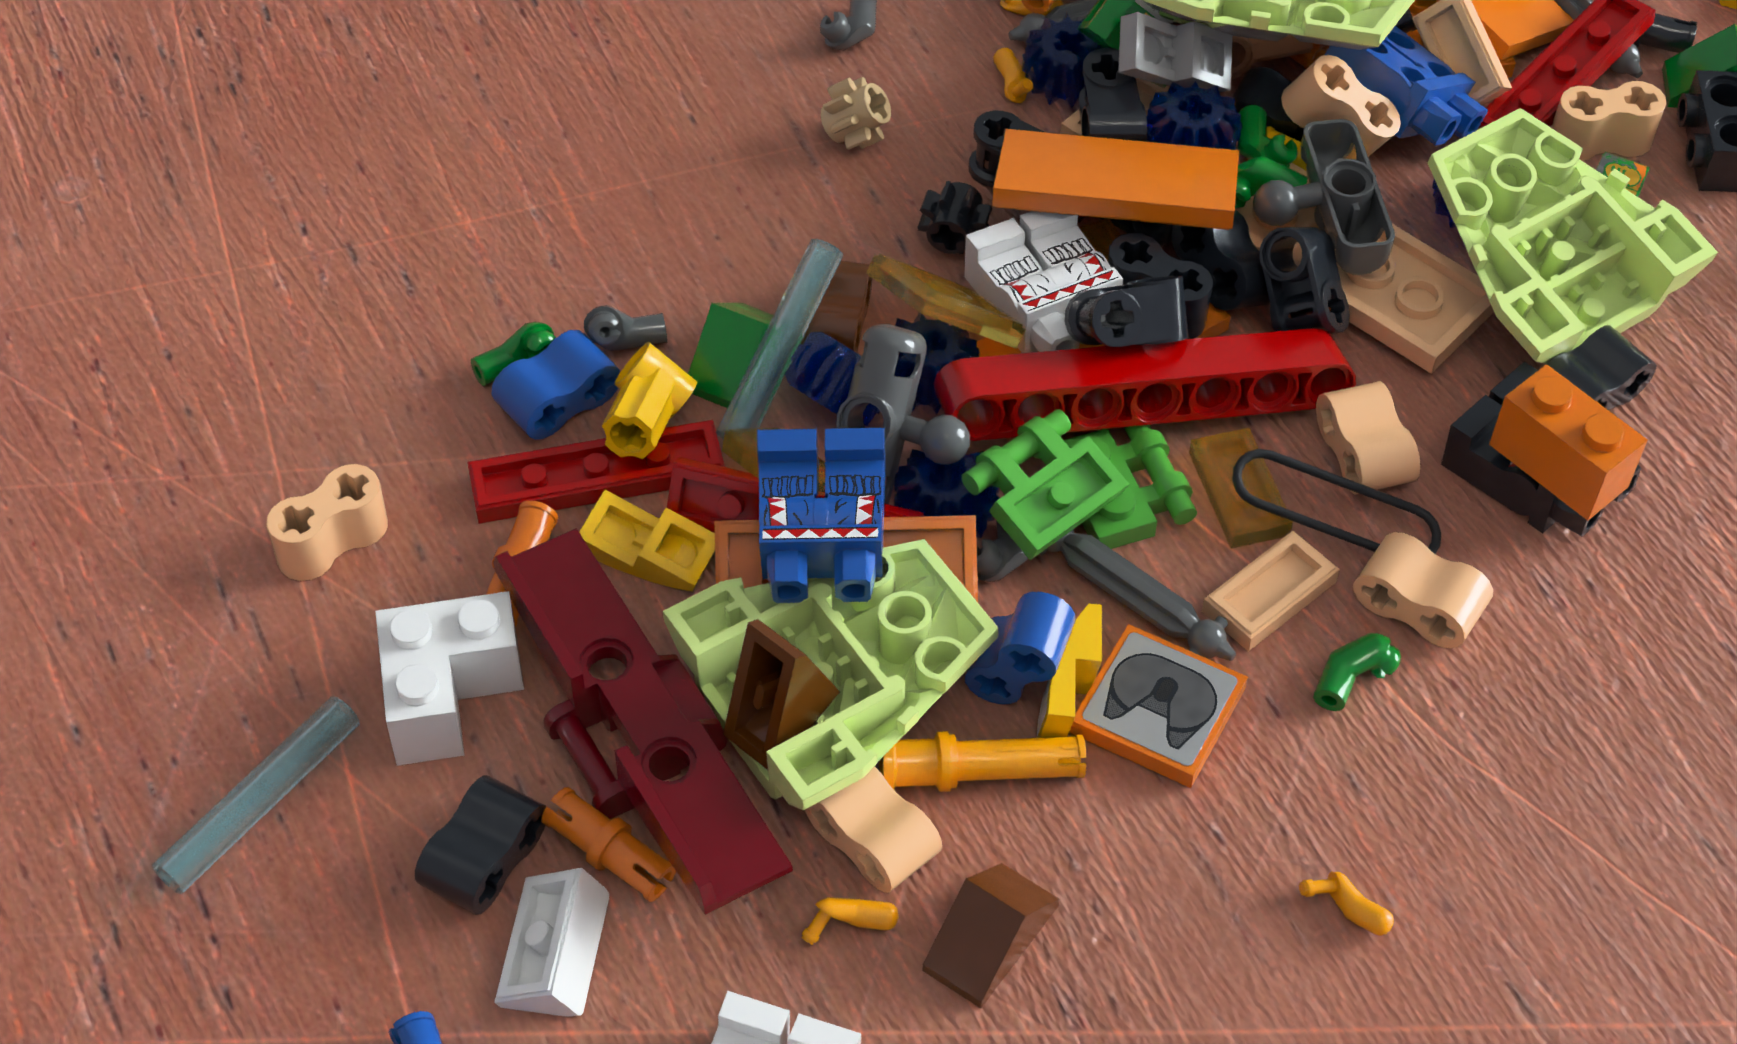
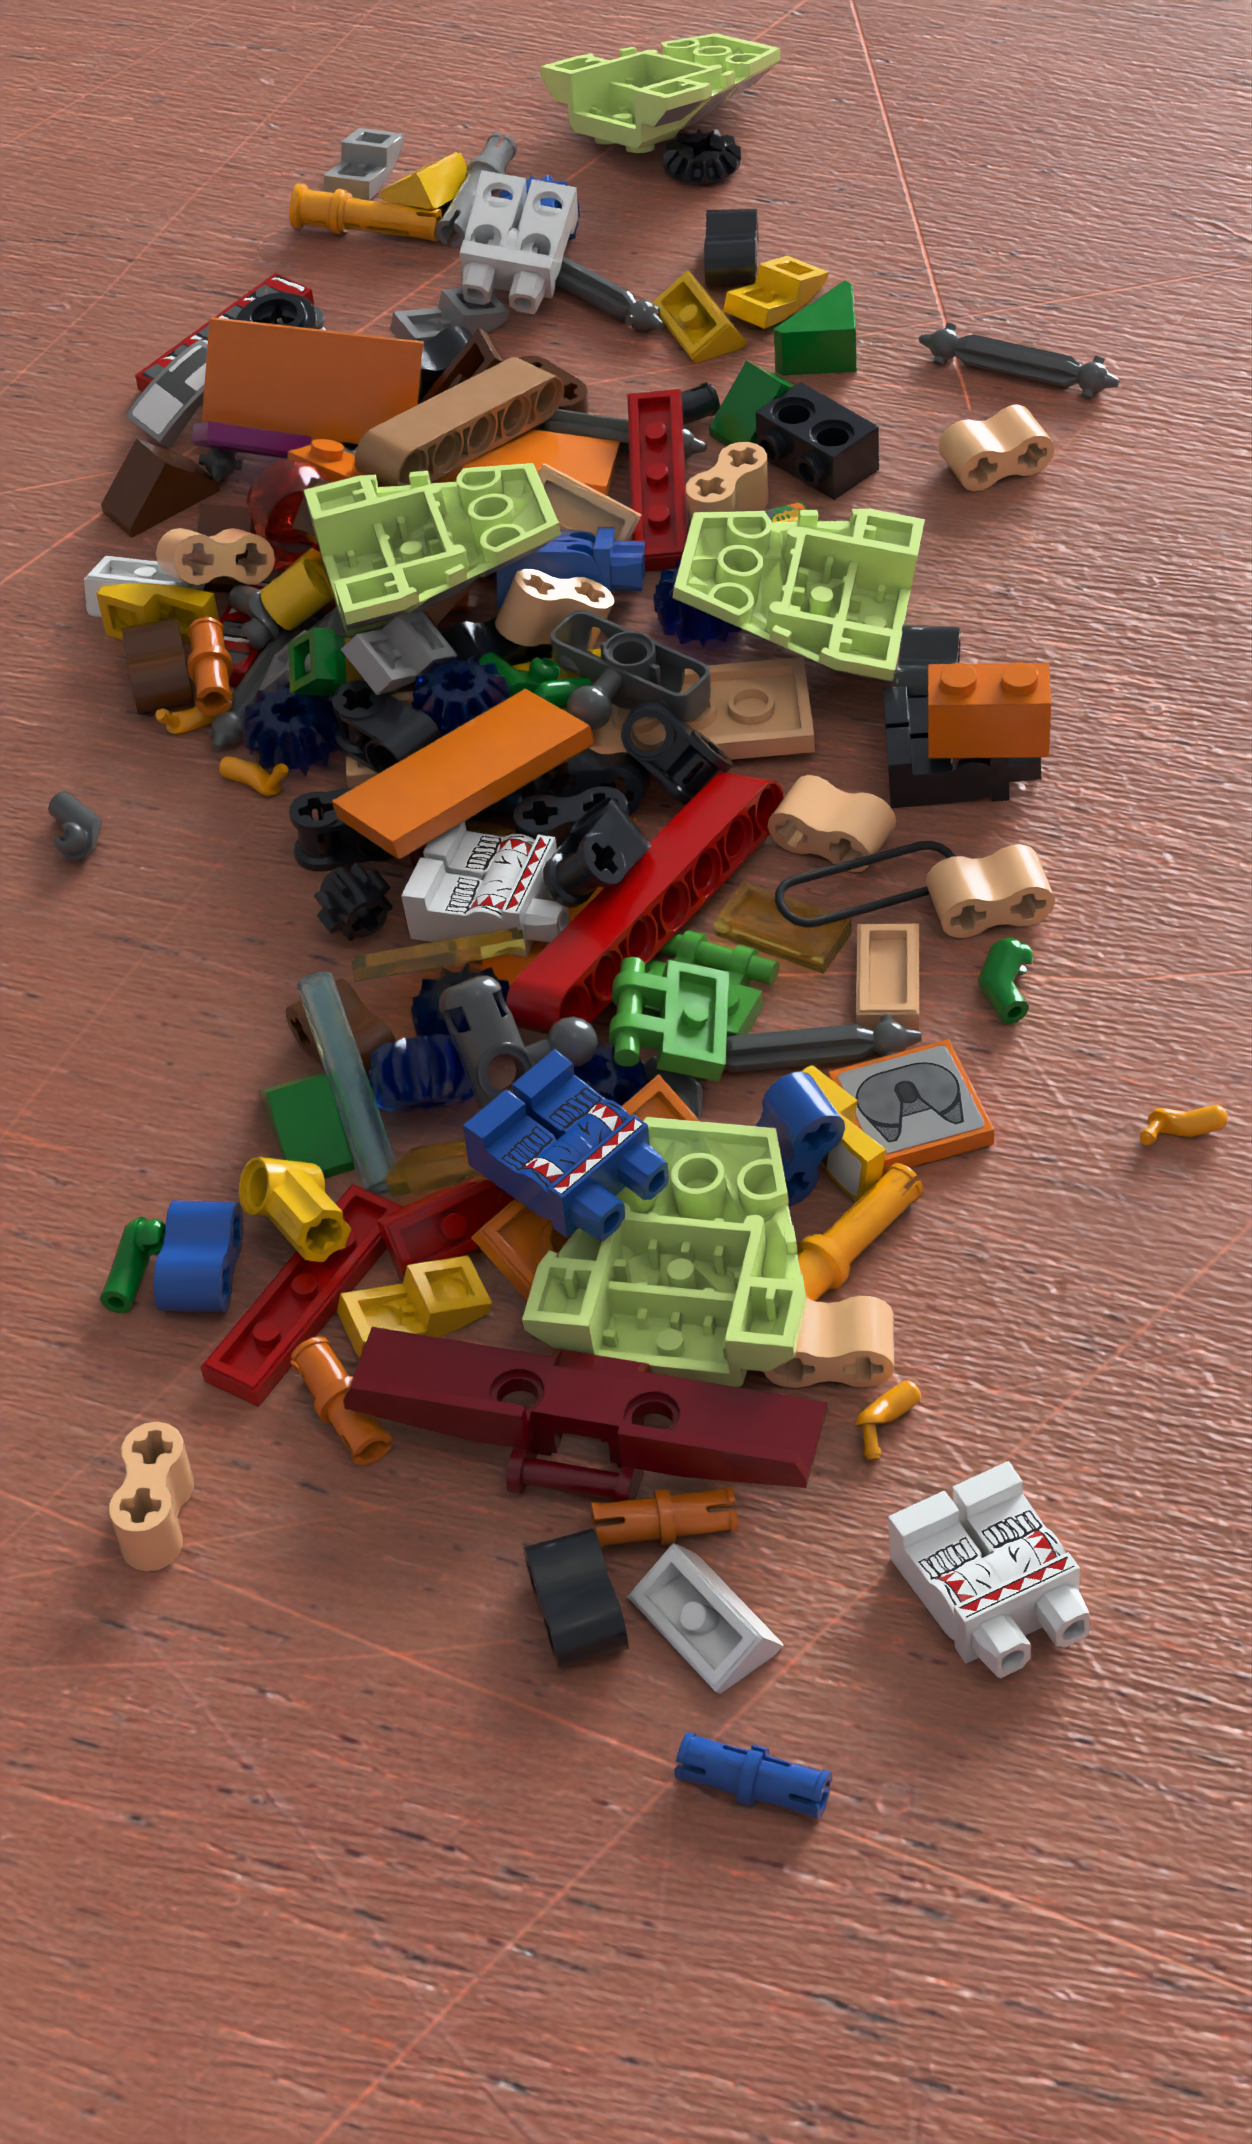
camera: 40 degrees left, 5 degrees down
clear light blue piece [152,696,360,894] -> none
white brick [375,591,524,766] -> none
dark grey arm [584,305,667,351] -> none
reddish brown slope [723,619,840,770] -> none
tan gear [821,77,891,150] -> none
reddish brown slope [922,863,1060,1008] -> none

